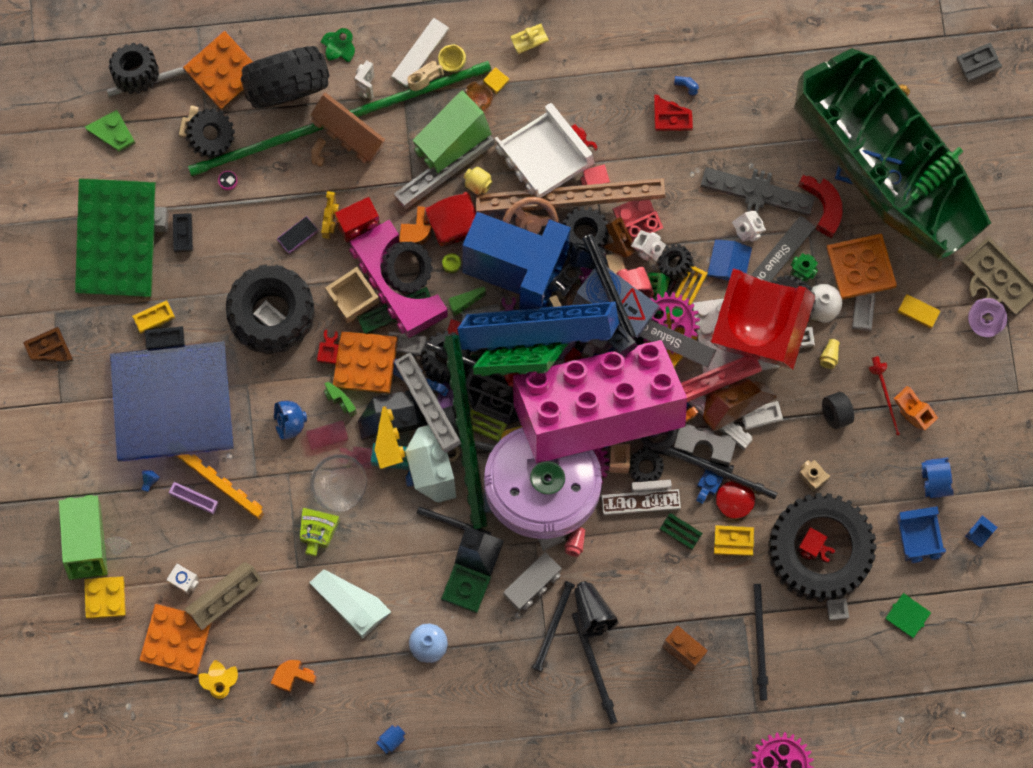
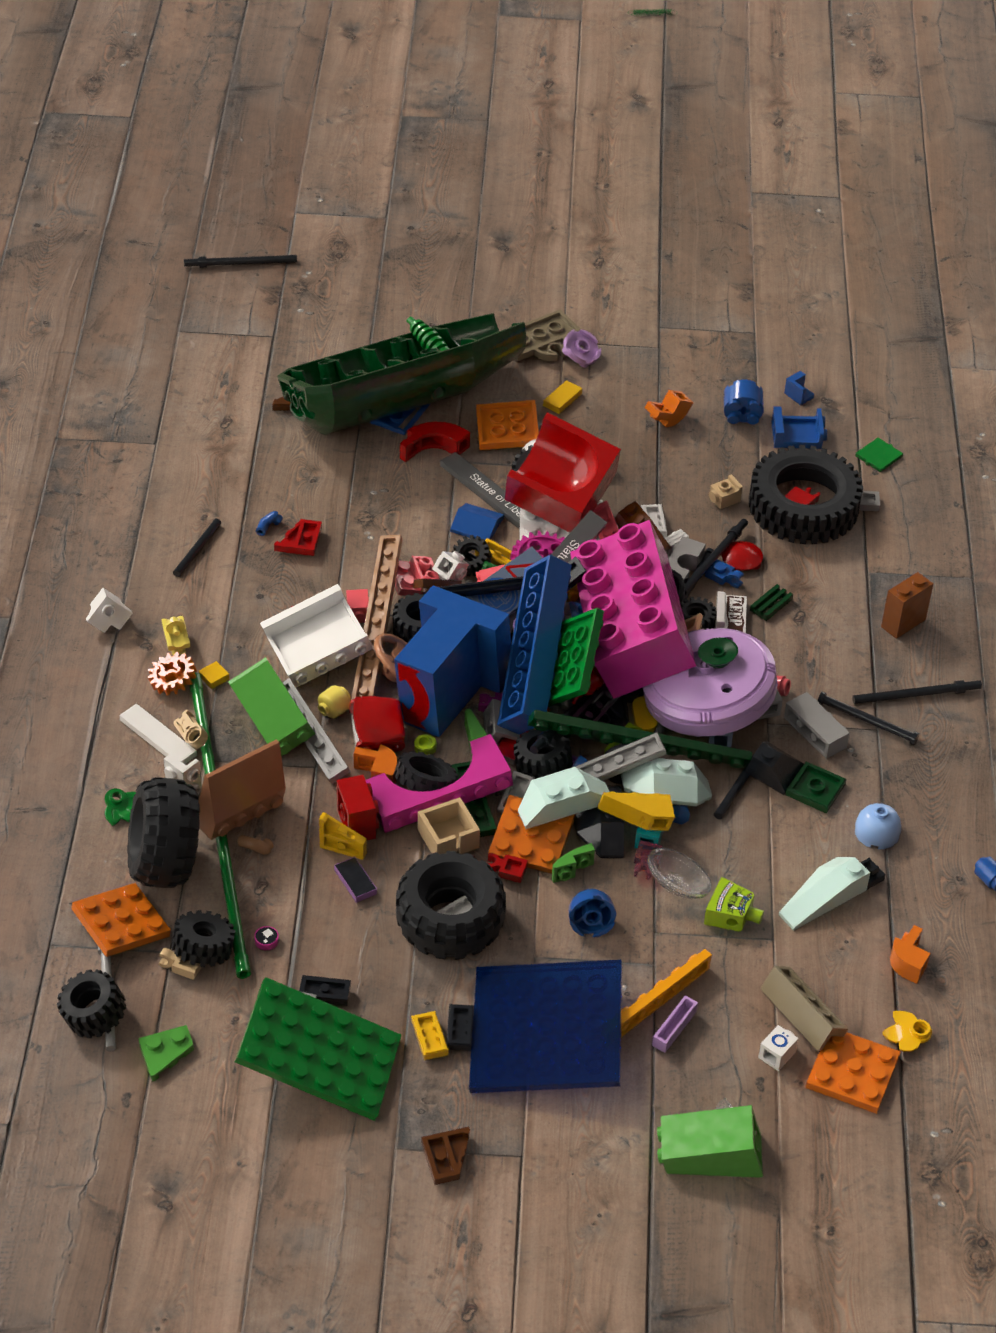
camera: 80 degrees left, 30 degrees down
yellow plate [84,576,126,619] -> none
blue rock [141,470,160,492] -> none
clear pink plate [306,420,349,450] -> none
light yellow hair [438,44,466,73] -> none
clear orange hair [465,81,493,111] -> none
black cone [574,581,618,638] -> none
dark grey hinge [700,167,815,216] -> none
yellow plate [714,525,754,556] -> none
white brick [732,211,766,242] -> none
black bar [753,584,769,701] -> none
green brick [790,253,819,283] -> none
black tyre [822,392,855,429] -> none
red sword [868,356,900,435] -> none
dark grey plate [956,42,1002,82] -> none
none -> orange gear [148,652,197,696]
none -> black bar [173,518,221,577]
none -> light aqua wedge [518,767,609,829]
none -> black tile [861,857,886,890]

